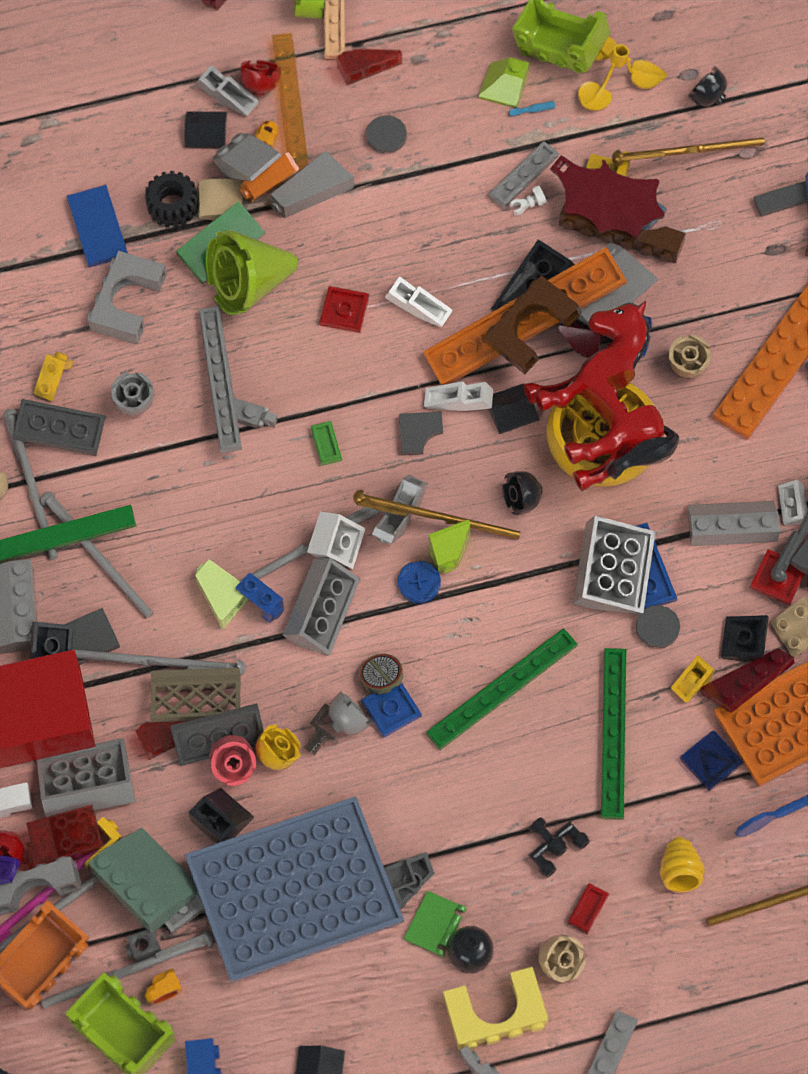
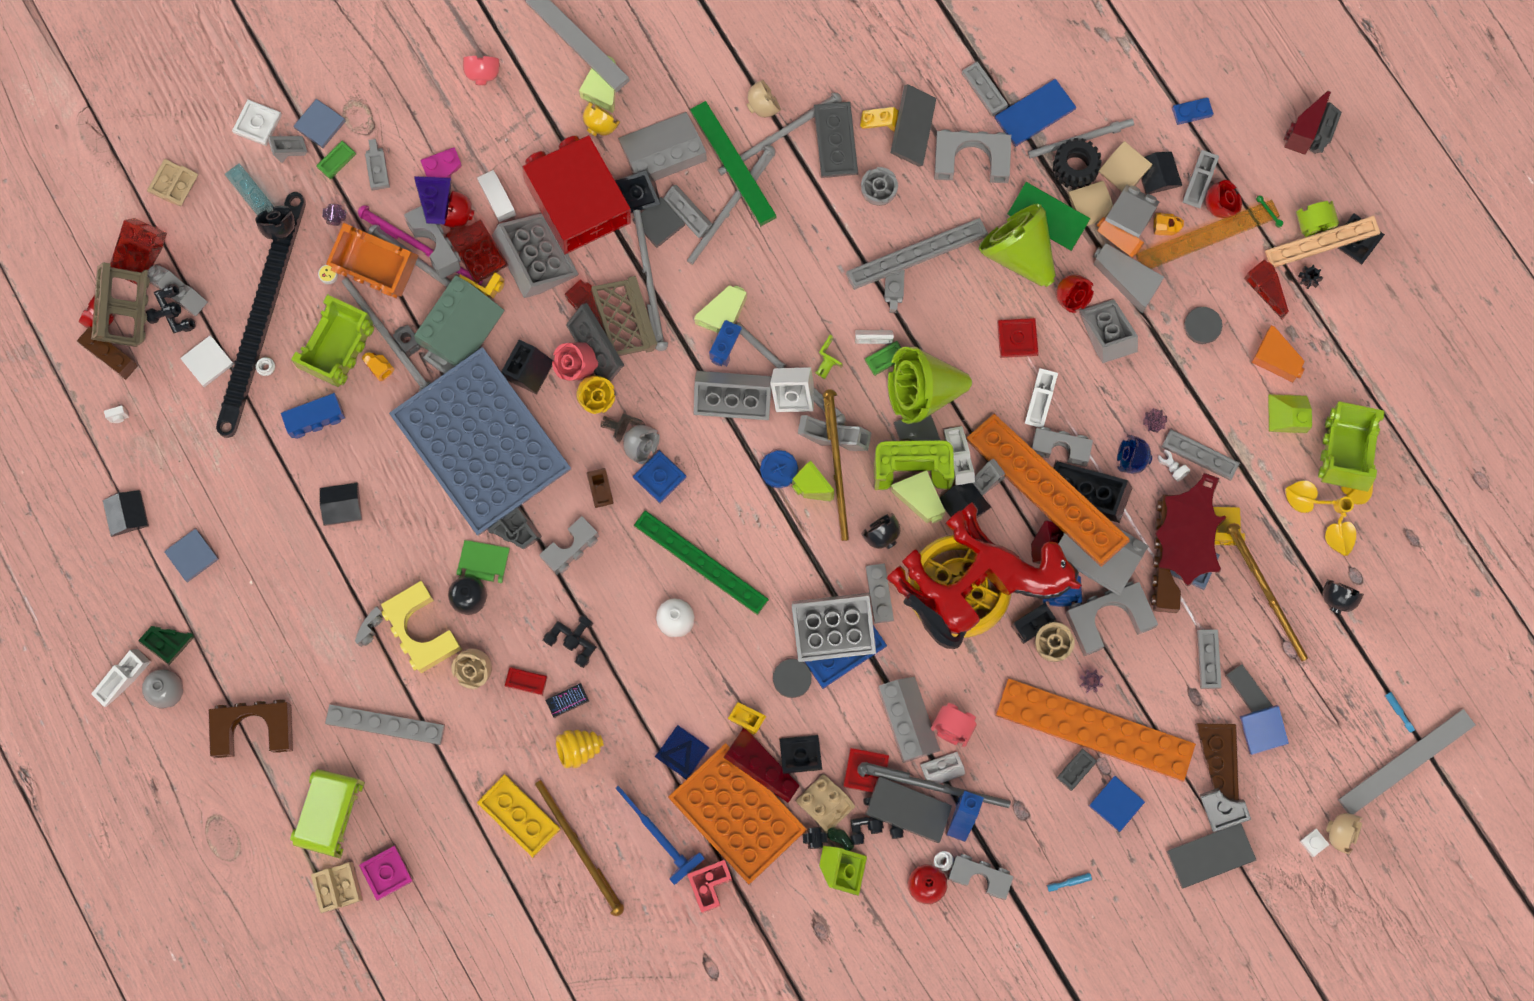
camera: 75 degrees right, 10 degrees up
tile [359,653,403,694] -> none
reddish brown arch [484,275,582,375] -> none
dark azure piece [509,101,555,116] -> none
green tile [601,648,626,820] -> none
none -> light yellow tile [318,265,338,284]
none -> yellow tile [477,774,561,858]
none -> light grey arch [539,516,599,575]
none -> black tile [545,683,590,718]
none -> reddish brown slope [587,468,614,508]
none -> white cylinder [656,598,695,637]
none -> light grey plate [663,185,712,238]
none -> lime bracket [815,334,843,379]
none -> white slope [855,330,894,344]
none -> light grey plate [866,563,894,624]
none -> lime windscreen [874,441,954,490]
none -> lime cone [888,346,972,424]
none -> dark grey tile [890,84,937,167]
none -> yellowish green slope [891,470,945,523]
none -> coral brick [931,703,977,747]
none -> light grey plate [962,61,1008,116]
none -> light grey slope [973,459,1006,496]
none -> black hinge [1011,602,1056,644]
none -> light grey bar [1028,118,1134,159]
none -> light grey arch [1031,427,1093,467]
none -> red cylinder [1056,274,1094,313]
none -> light grey arch [1066,581,1158,656]
none -> gear [1079,669,1103,693]
none -> light grey slope [1080,299,1138,363]
none -> tan slope [1099,141,1153,192]
none -> clear blue cylinder [1117,435,1152,474]
none -> clear purple gear [1143,408,1167,433]
none -> blue plate [1172,98,1214,125]
none -> light grey plate [1197,630,1222,689]
none -> orange slope [1251,325,1305,383]
none -> green hinge [1256,195,1283,228]
none -> black gear [1298,265,1323,289]

